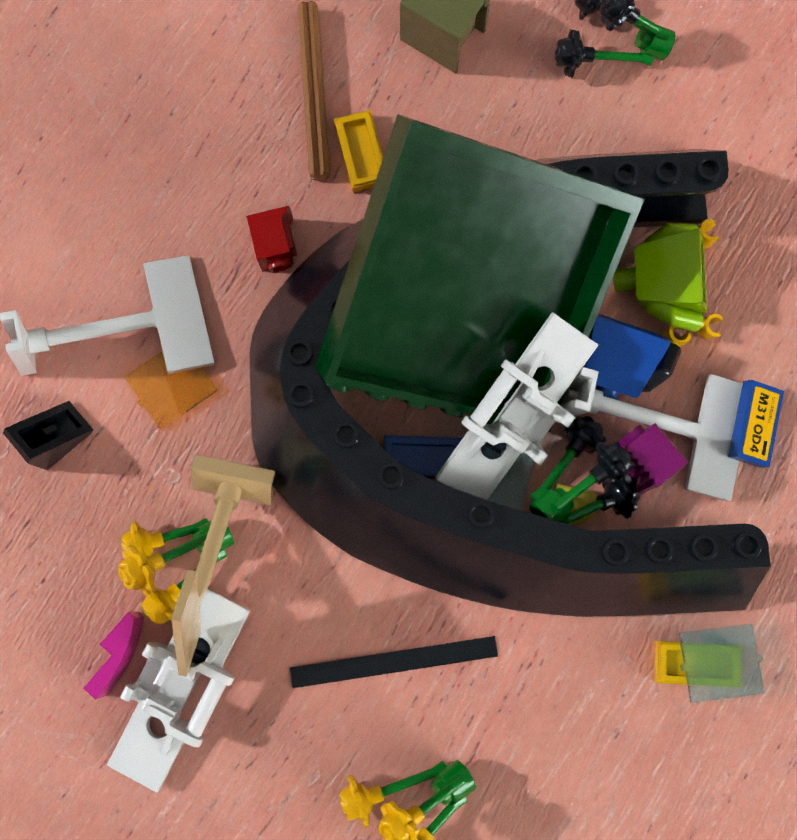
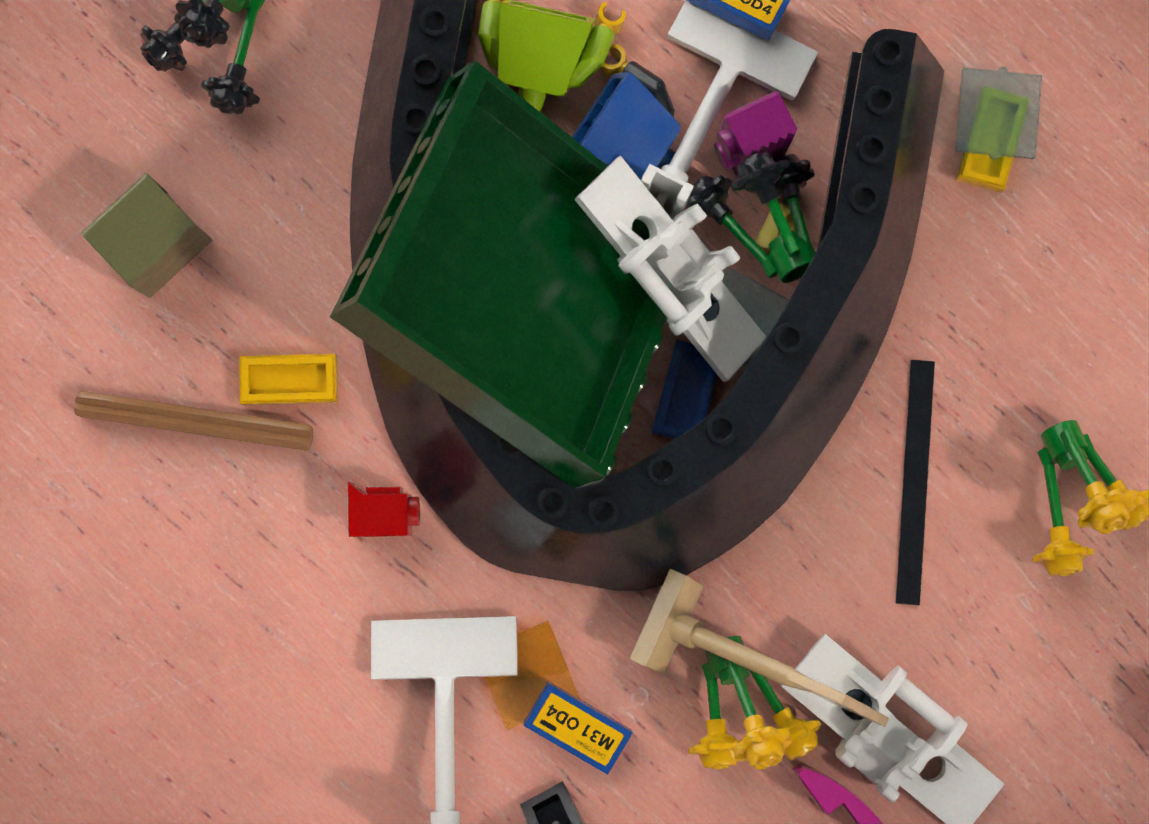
camera: 80 degrees left, 5 degrees up
none -> tile [523,681,633,775]

